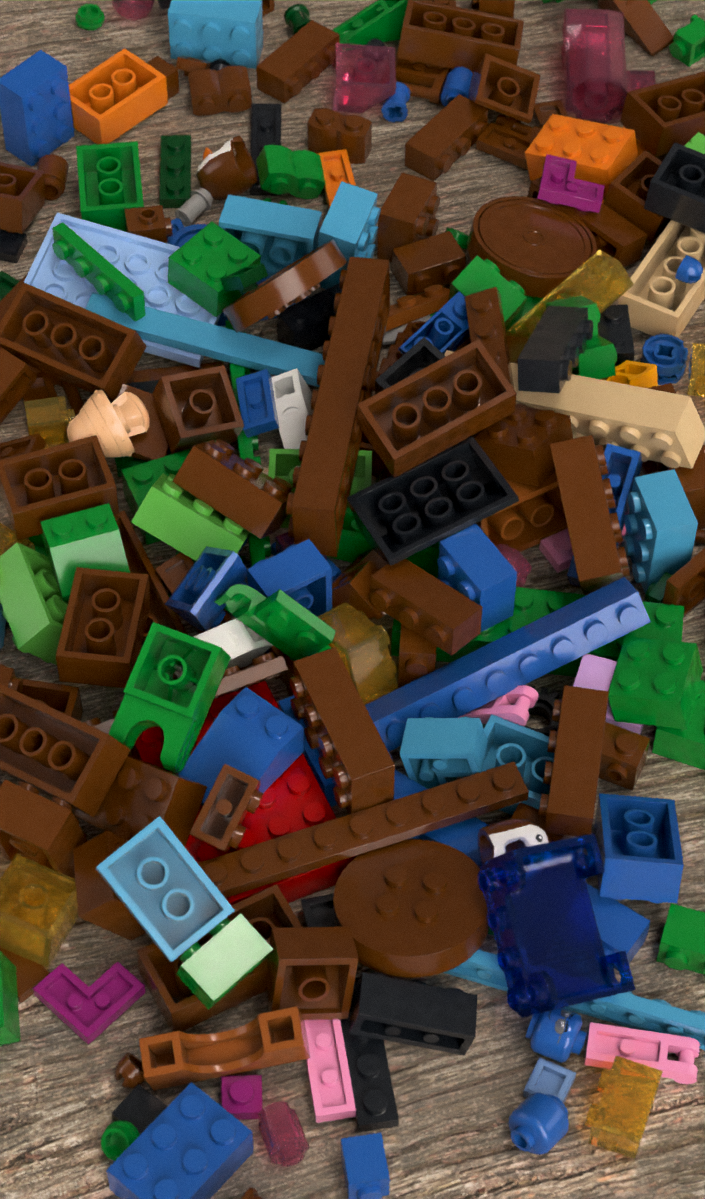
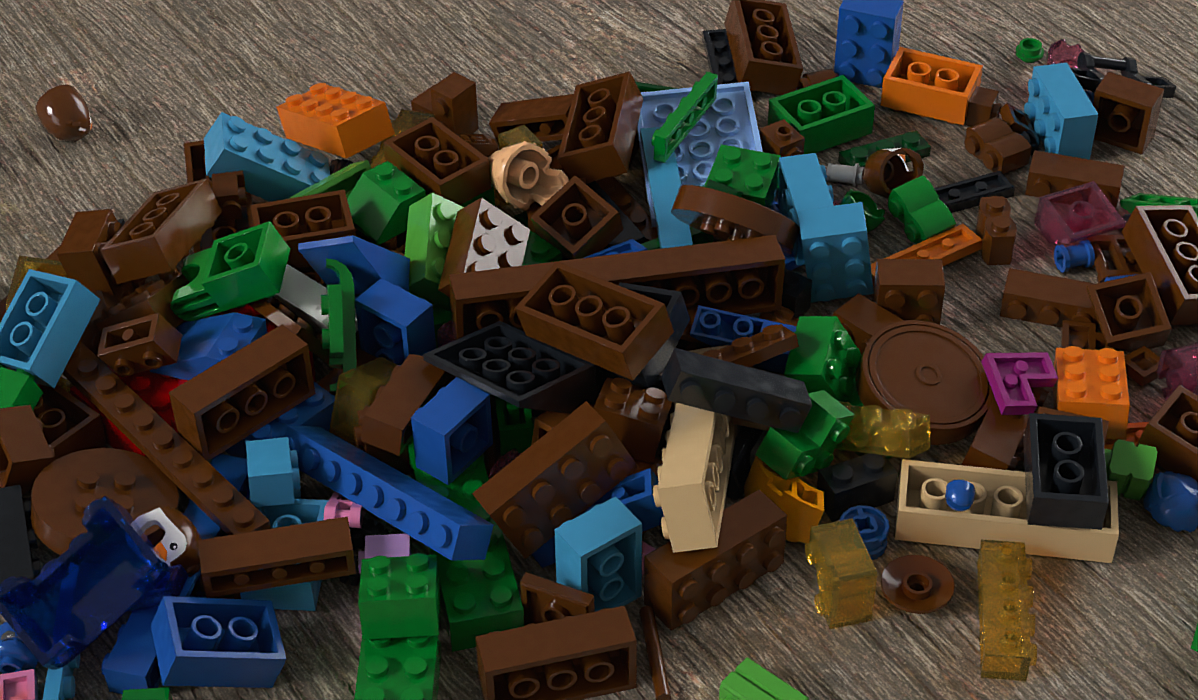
camera: 70 degrees right, 10 degrees down
dark green bush [284,4,311,35] -> none
reddish brown brick [598,722,650,791] -> none

